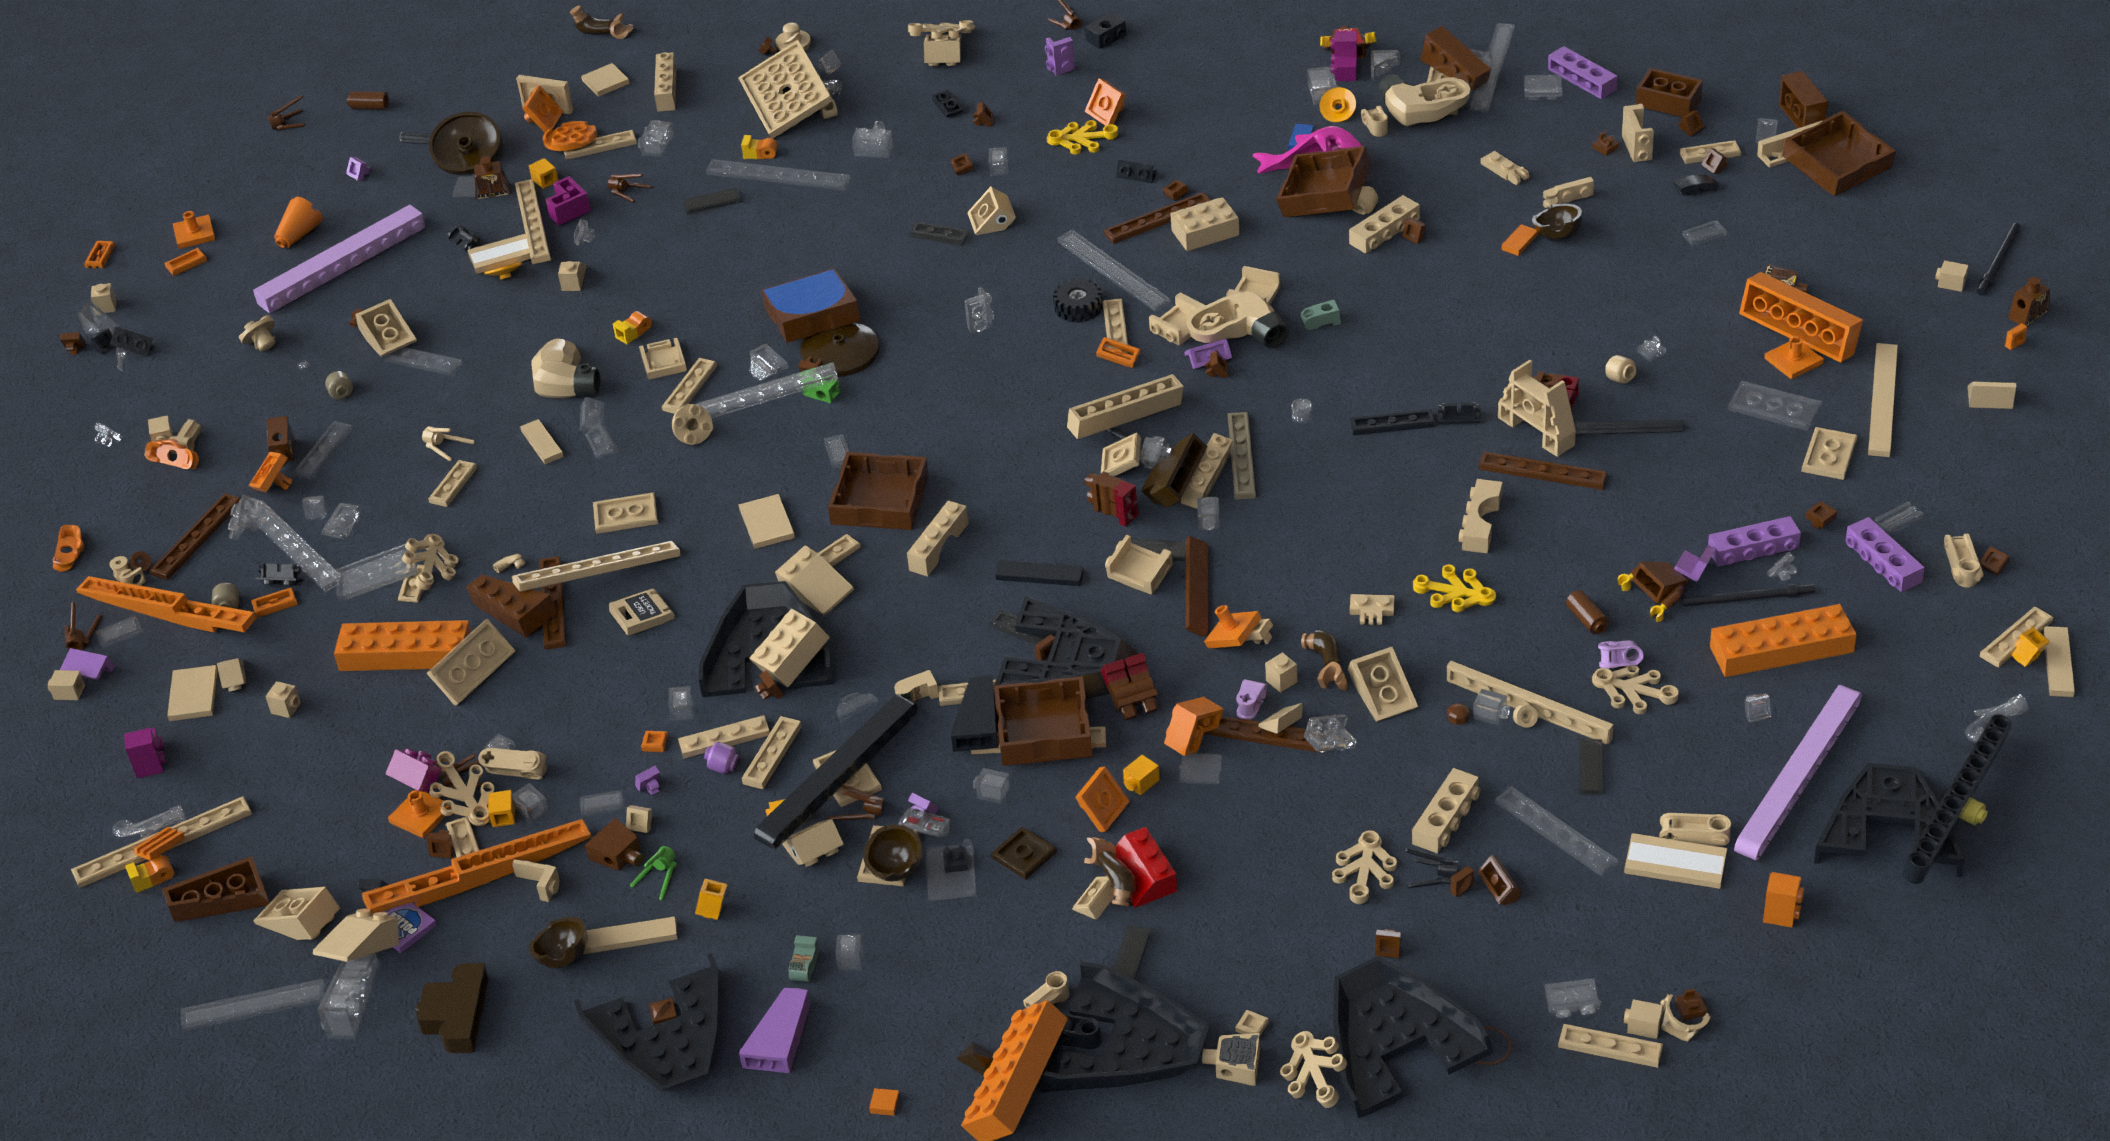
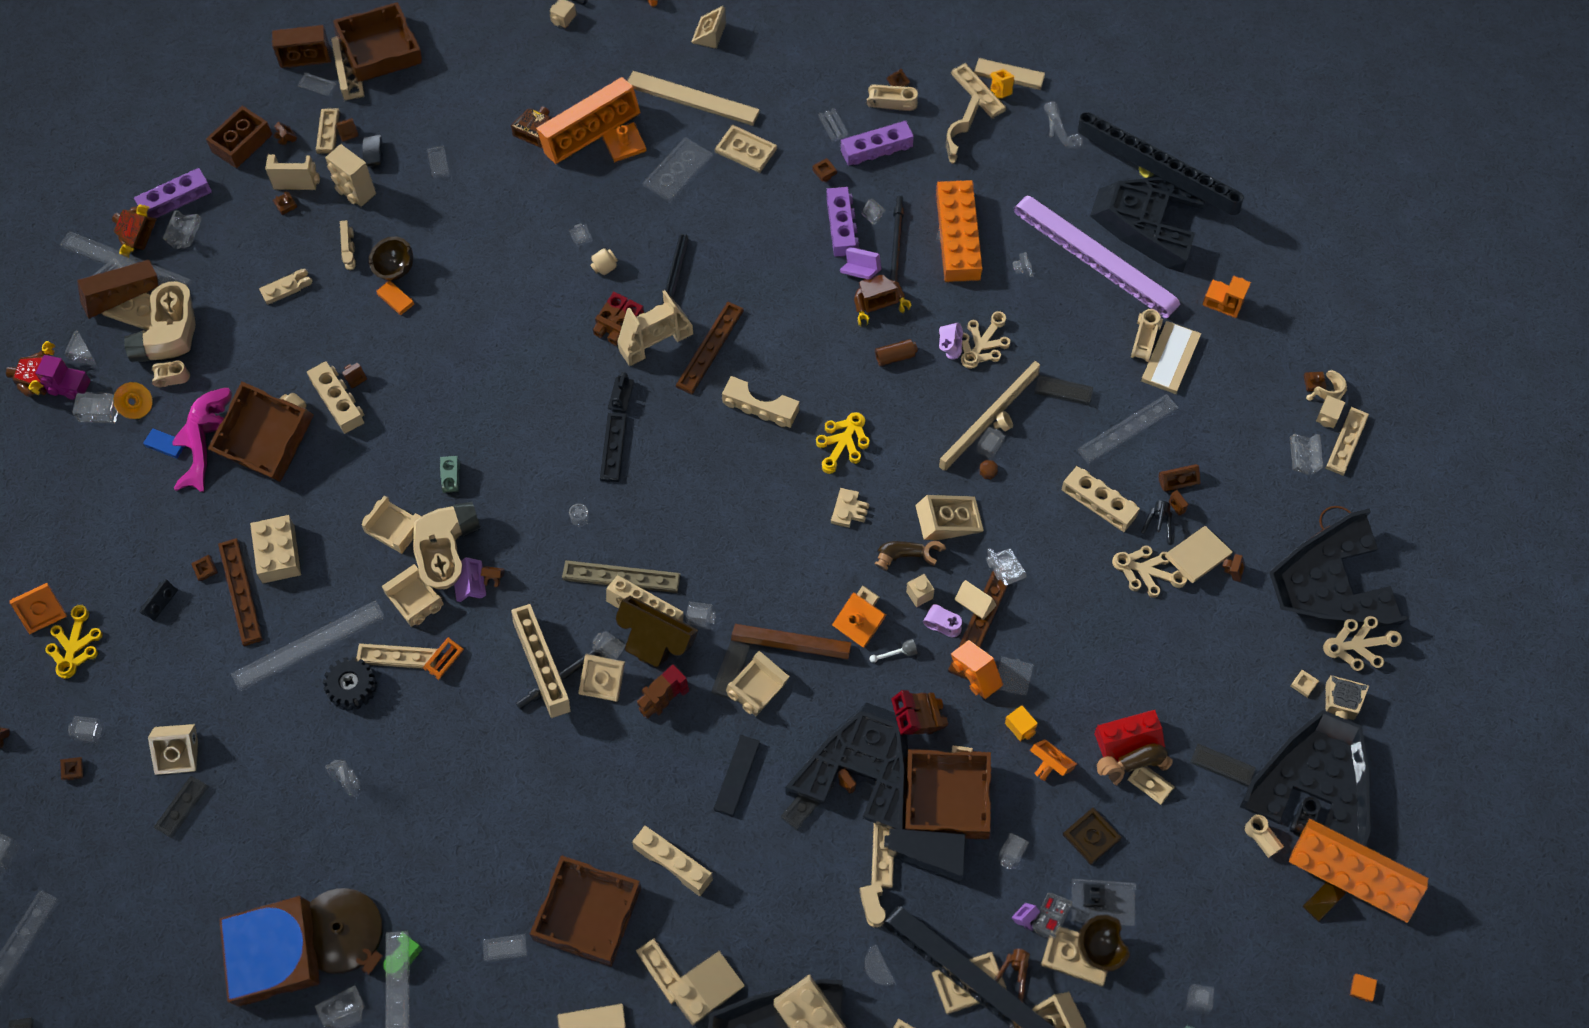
camera: 85 degrees left, 20 degrees up
none -> reddish brown torso [112,204,157,258]
none -> tan brick [325,144,376,207]
none -> hinge [870,639,918,663]
none -> tan piece [946,94,980,164]
none -> tan tile [1165,526,1233,584]

